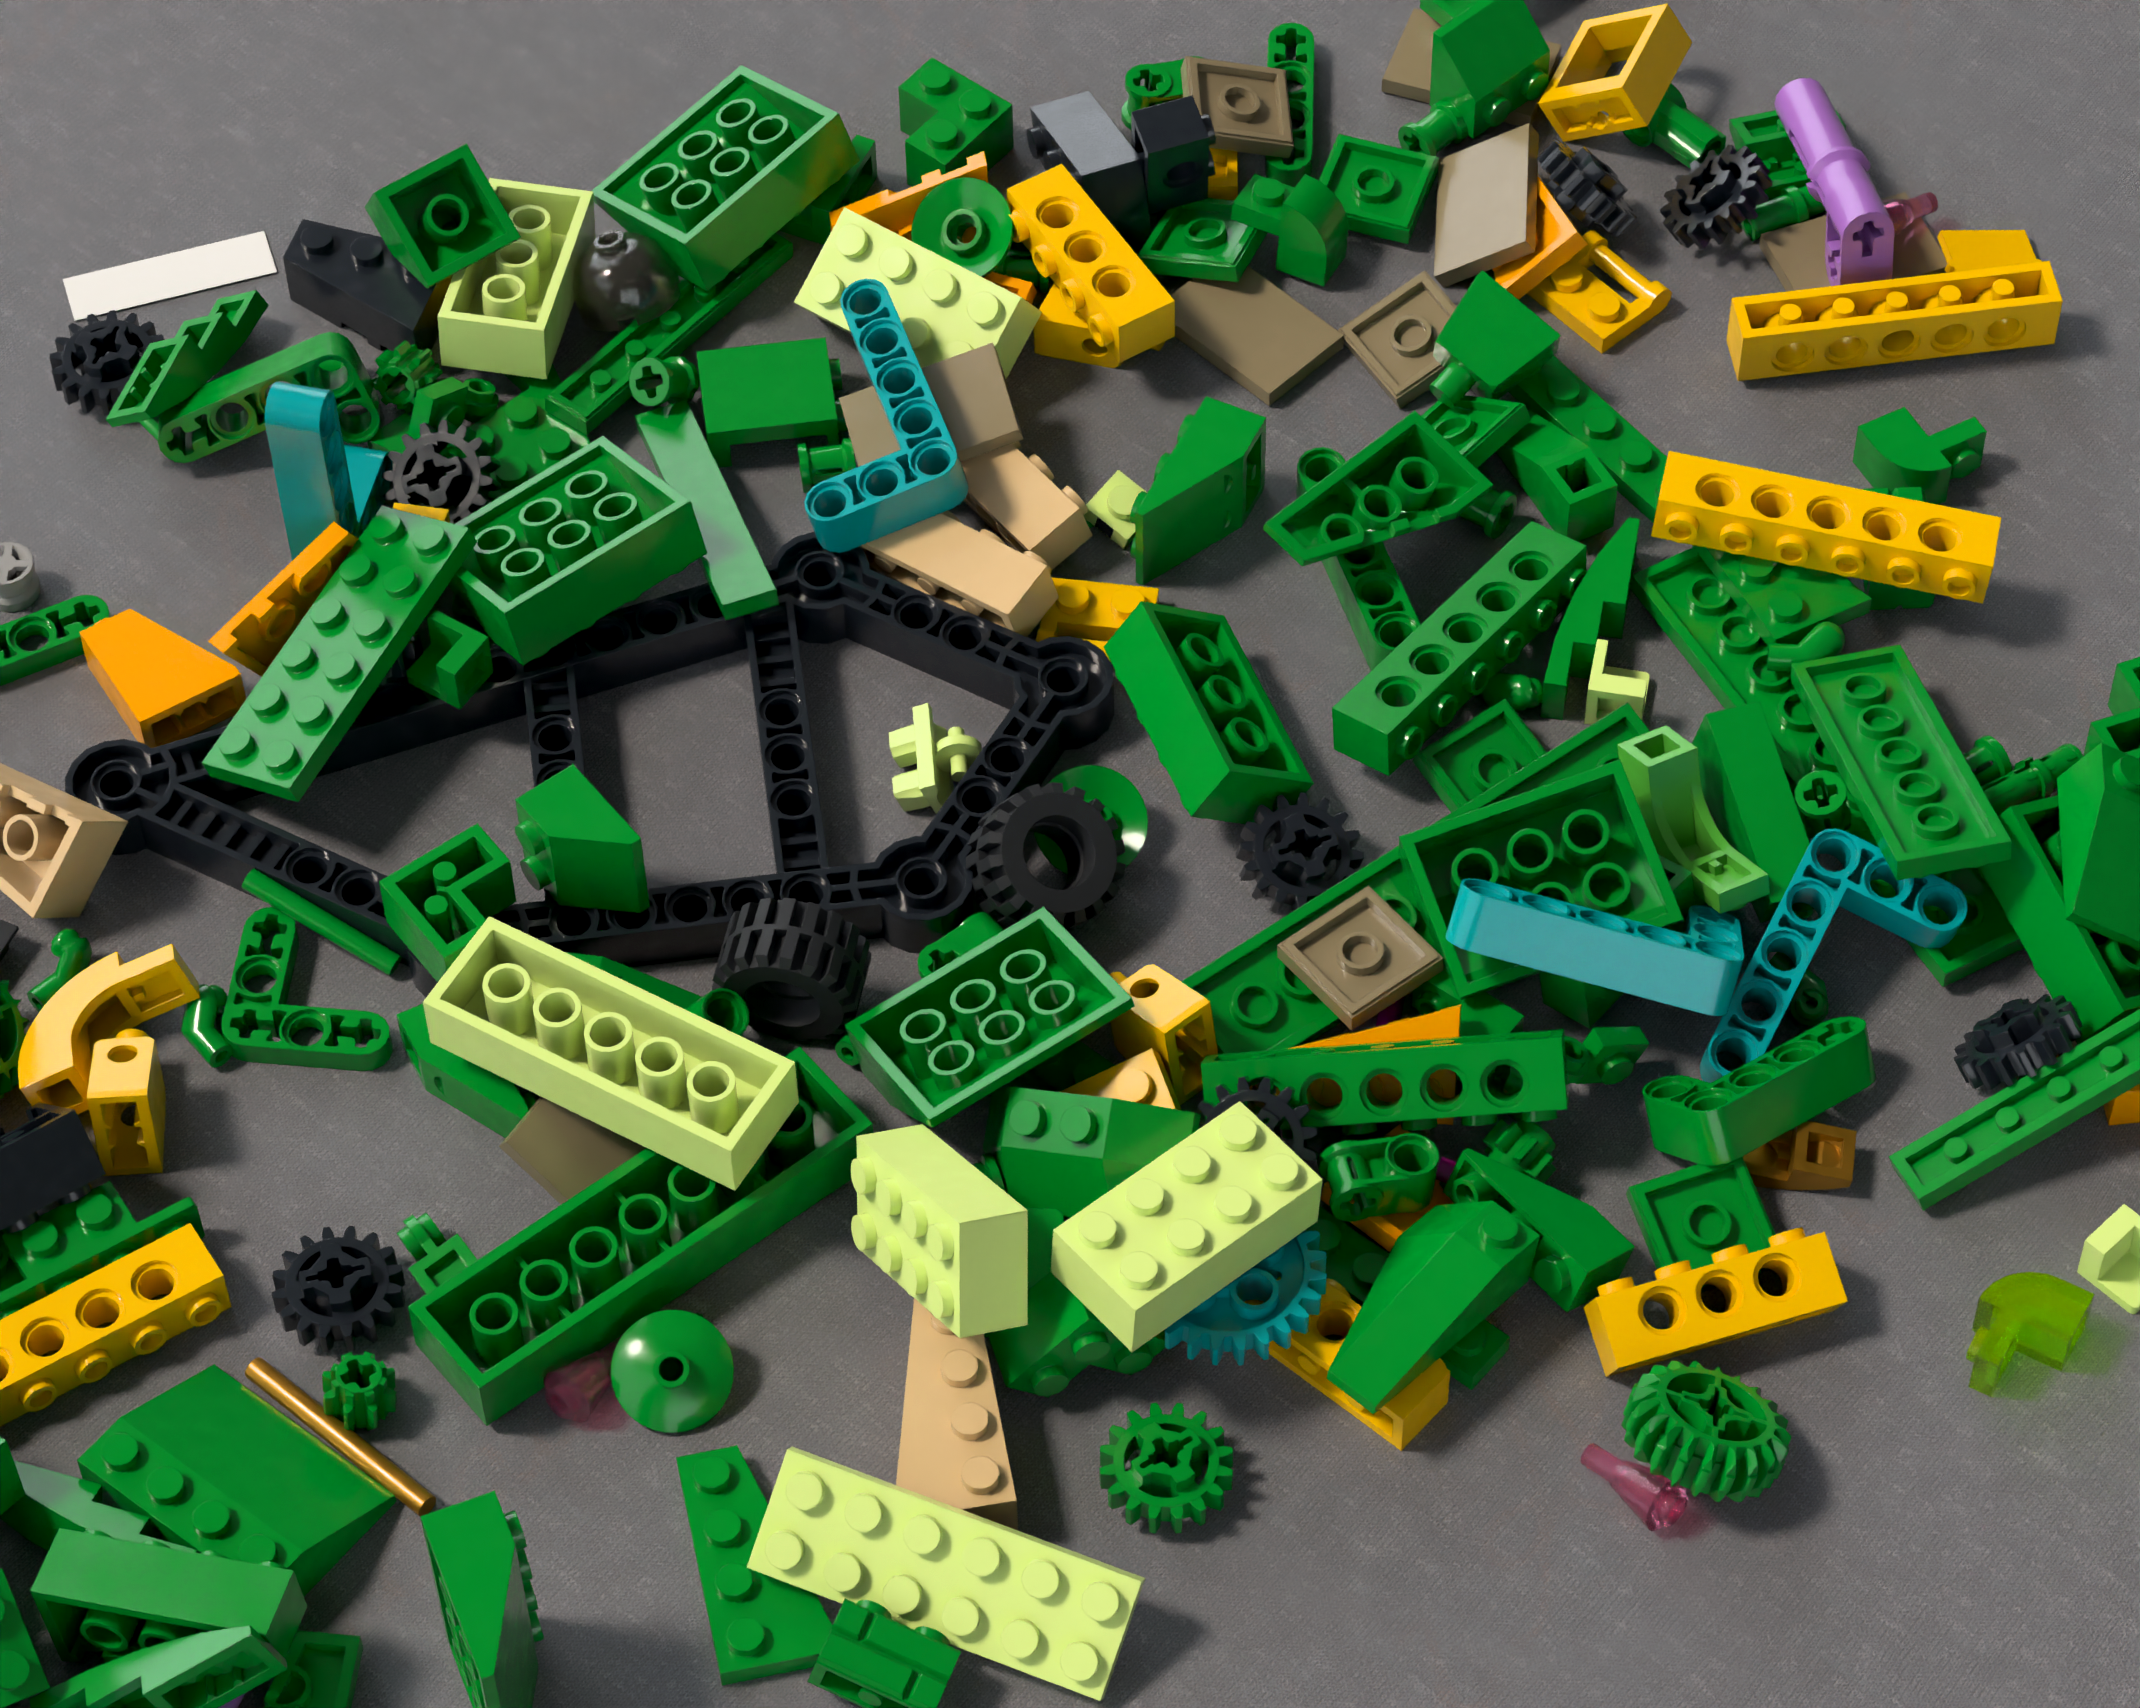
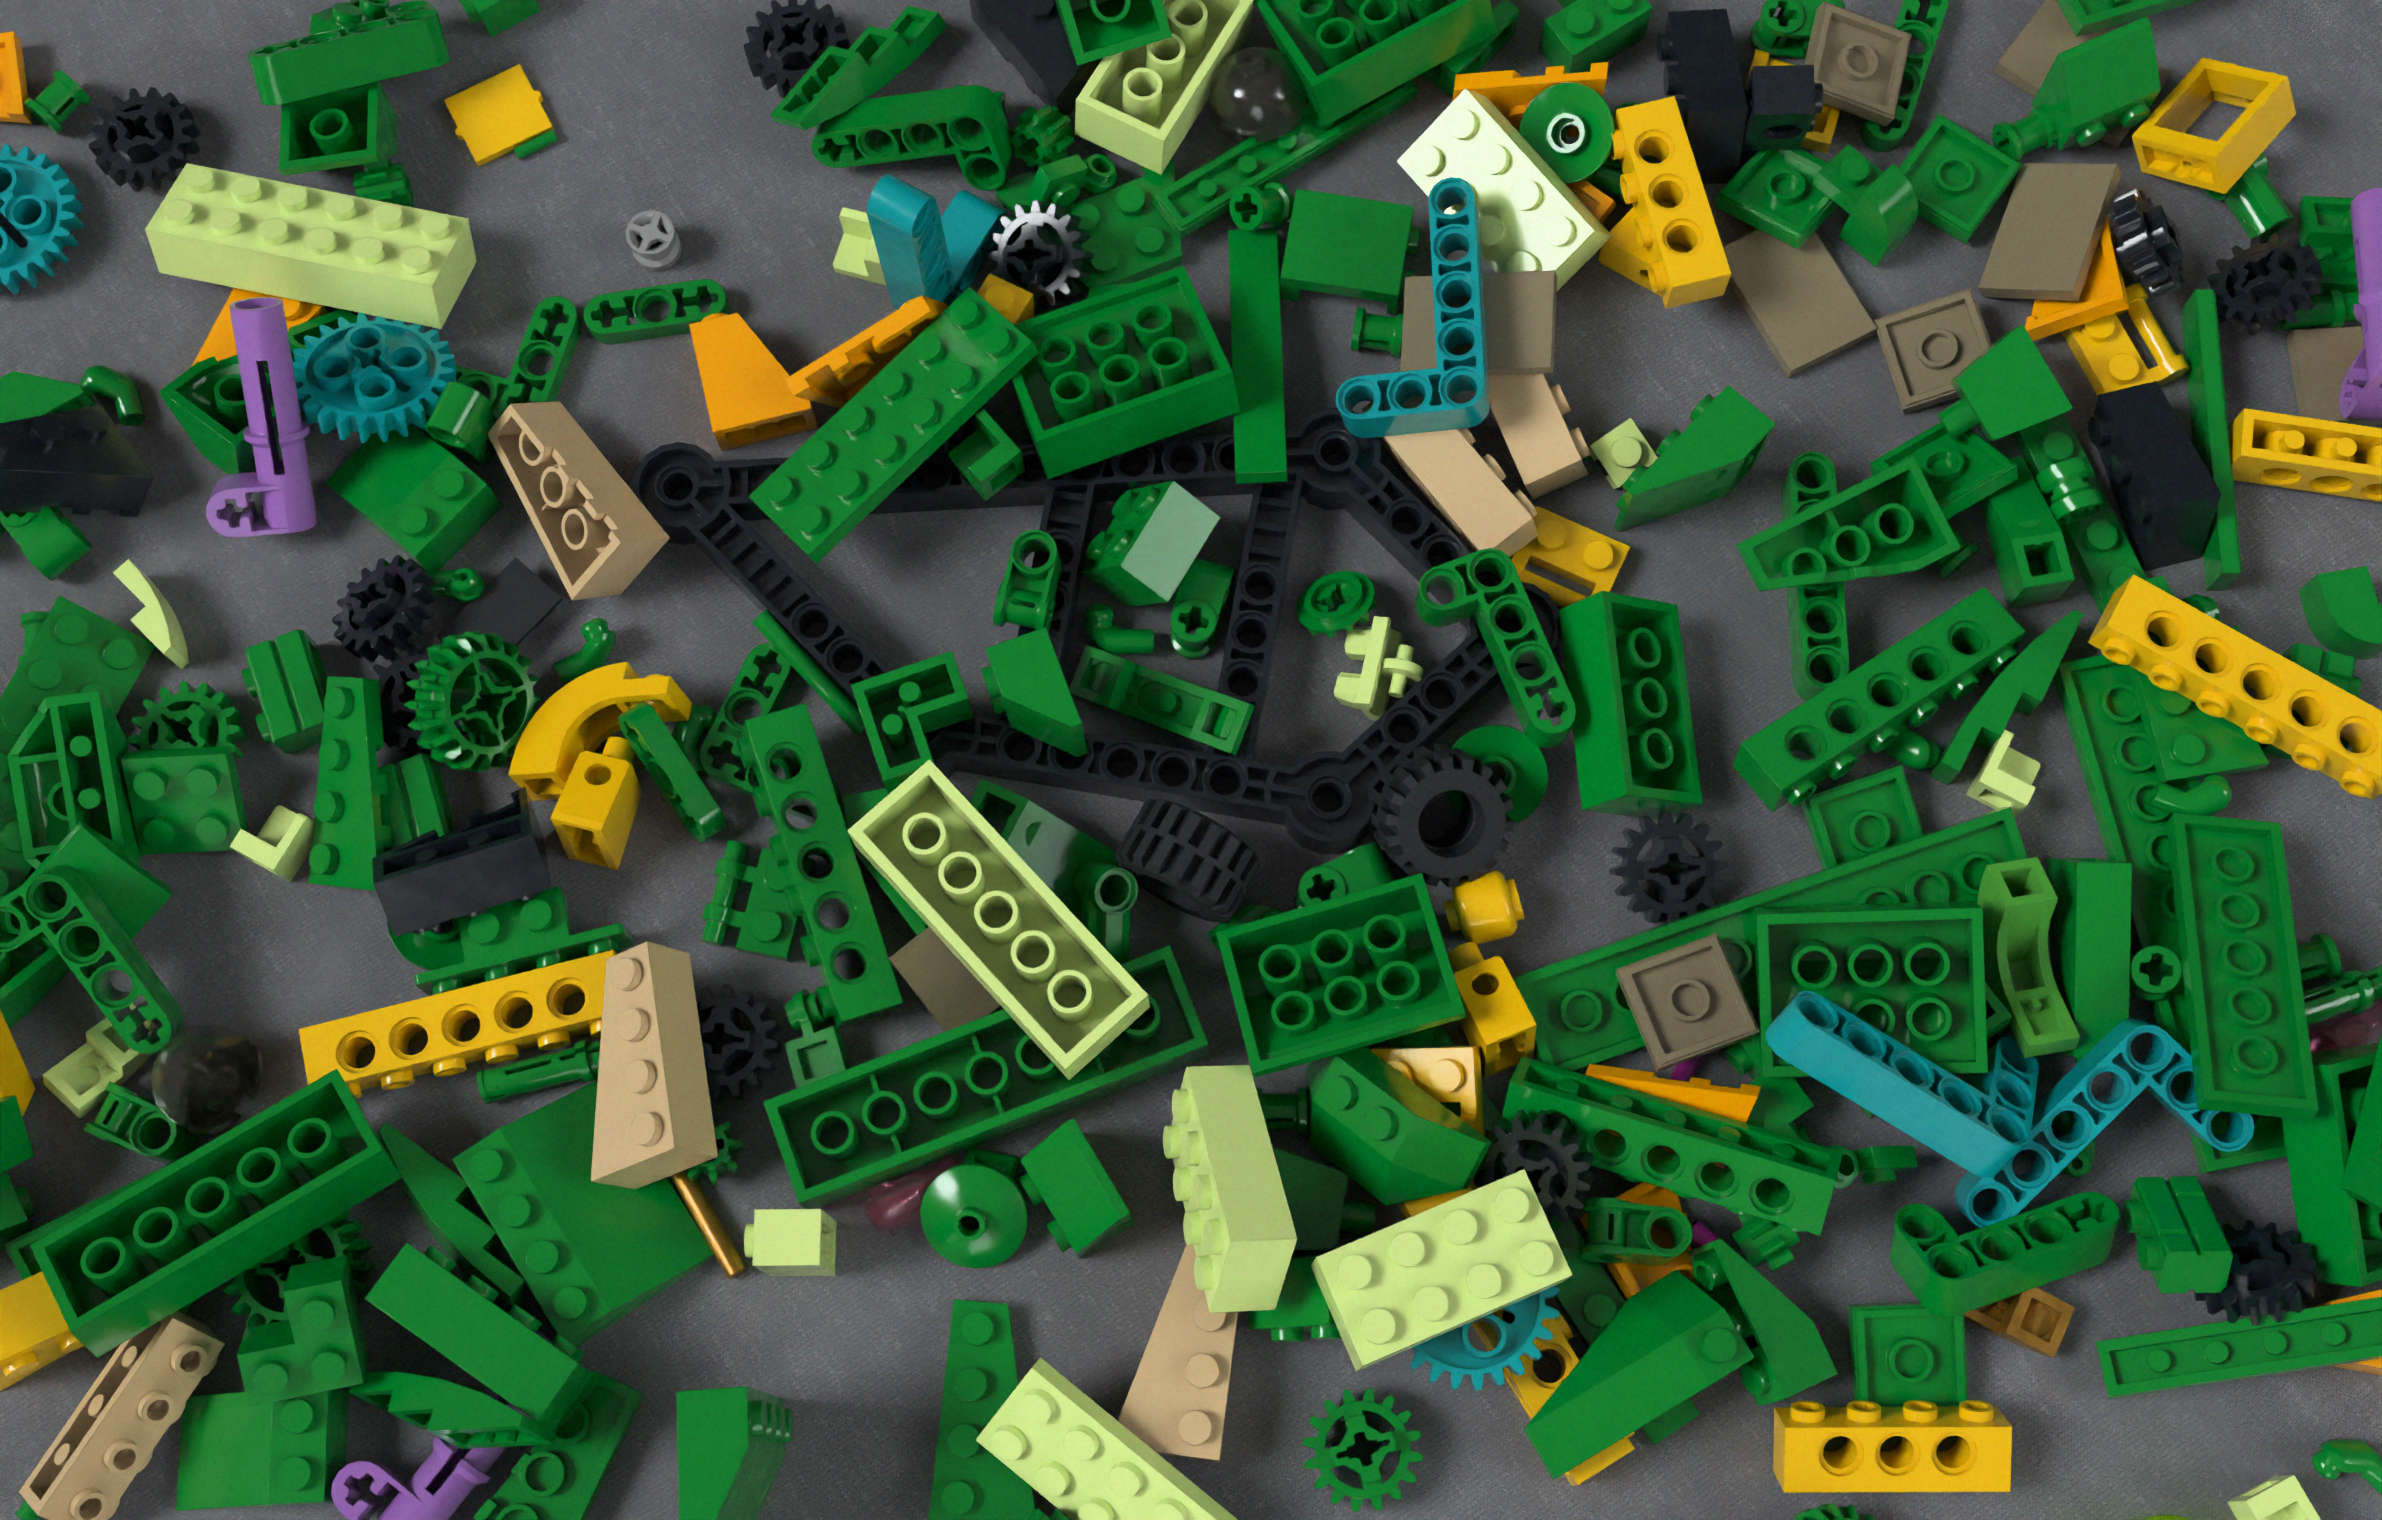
camera: 20 degrees right, 20 degrees up
none -> green pin [477,1039,600,1104]
none -> tan wedge [591,941,718,1189]
none -> green beam [618,702,726,843]
none -> green plate [701,840,816,963]
none -> green brick [736,703,903,1028]
none -> yellowish green brick [744,1209,837,1277]
none -> yellowish green panel [833,207,887,286]
none -> green piece [993,530,1062,632]
none -> green slope [1018,1118,1134,1259]
none -> green slope [1069,645,1255,755]
none -> brick [1081,481,1220,607]
none -> green arm [1083,603,1154,655]
none -> green piece [1170,558,1236,660]
none -> green gear [1296,571,1377,639]
none -> green beam [1415,548,1576,748]
none -> yellow head [1443,870,1525,945]
none -> green wheel [2036,457,2105,525]
none -> black wedge [2088,381,2221,572]
none -> green brick [2121,1176,2233,1294]
none -> green tile [2180,289,2242,591]

